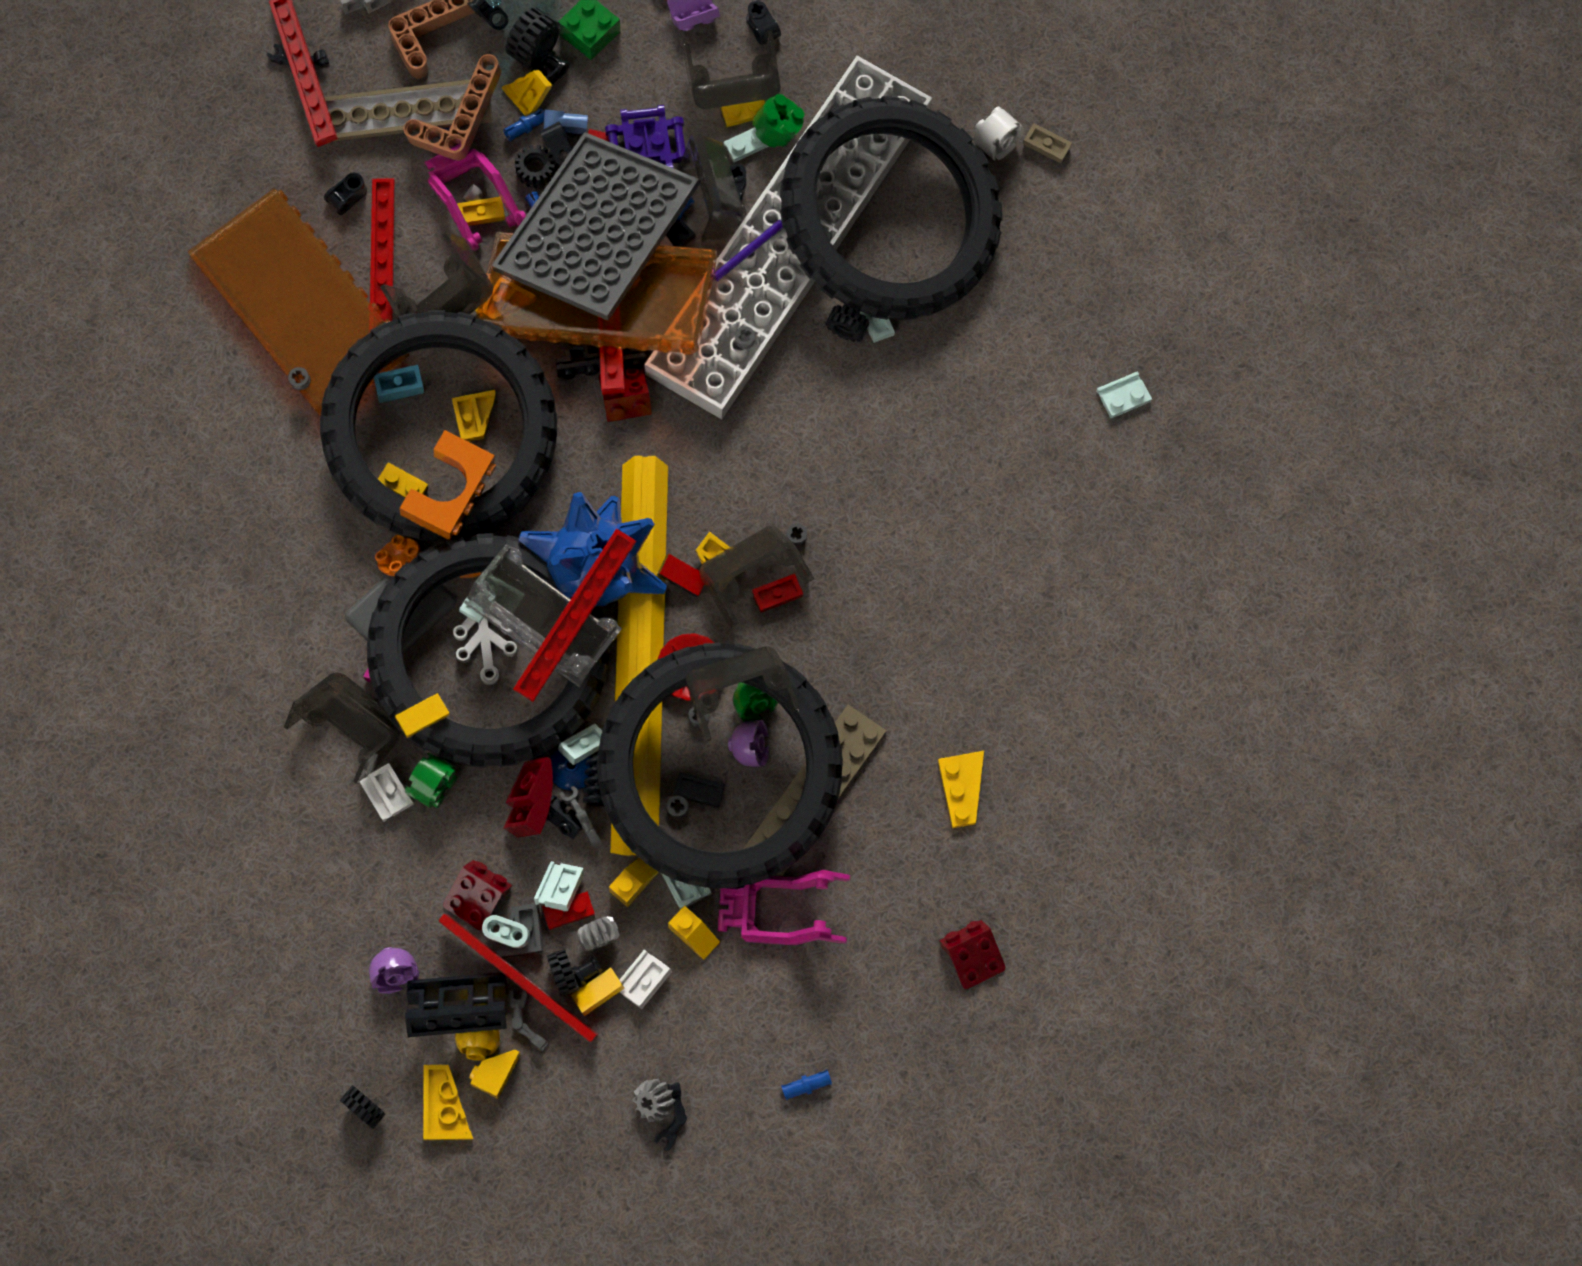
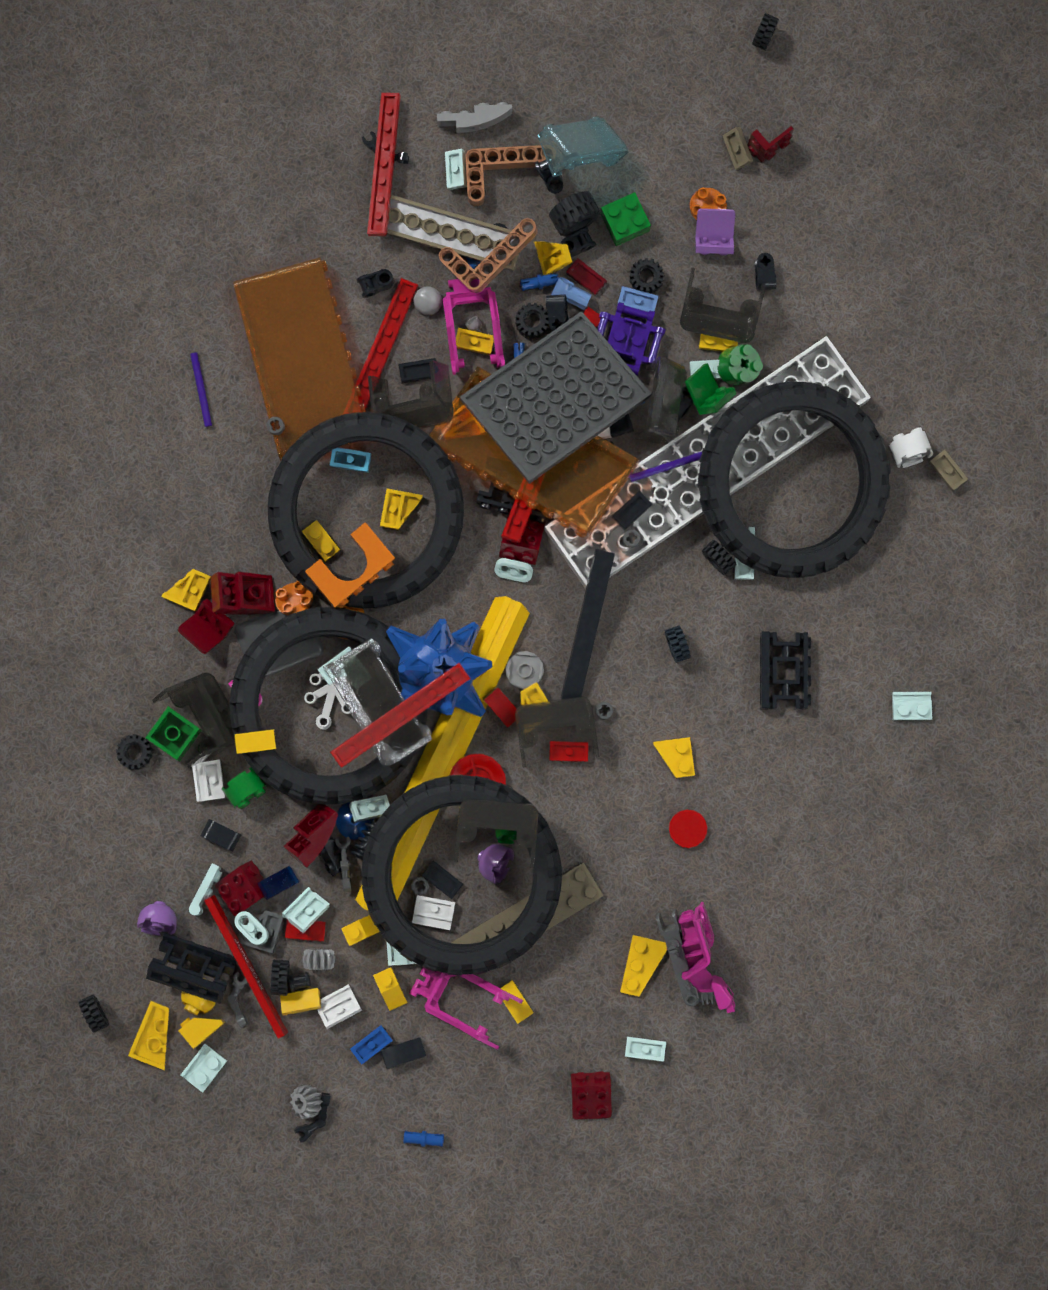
camera: 25 degrees right, 10 degrees up
none -> black tyre [116,734,153,770]
none -> green brick [145,707,202,762]
none -> yellow wing [161,569,211,612]
none -> dark red bracket [177,599,235,654]
none -> light aqua plate [181,1044,227,1093]
none -> light aqua plate [189,863,222,916]
none -> dark purple bar [190,352,212,427]
none -> black beam [200,819,241,852]
none -> dark red slope [210,571,275,615]
none -> clear blue tile [257,866,299,900]
none -> blue plate [350,1025,393,1065]
none -> black slope [381,1037,426,1070]
none -> black tile [398,358,439,384]
none -> white plate [412,895,455,930]
none -> light grey hair [413,286,442,315]
none -> light aqua plate [445,149,467,190]
none -> light aqua plate [494,558,533,582]
none -> yellow tile [500,980,533,1024]
none -> light grey tile [506,651,544,689]
none -> black tile [560,549,615,703]
none -> dark red tile [566,258,607,296]
none -> black tile [611,490,653,531]
none -> medium blue plate [617,286,658,312]
none -> light aqua plate [625,1037,666,1061]
none -> black tyre [629,258,664,294]
none -> yellow wing [653,737,695,778]
none -> dark pink piece [656,902,736,1013]
none -> black bush [665,626,691,663]
none -> red tile [669,809,707,848]
none -> green bracket [685,363,737,415]
none -> black fence [760,631,811,710]

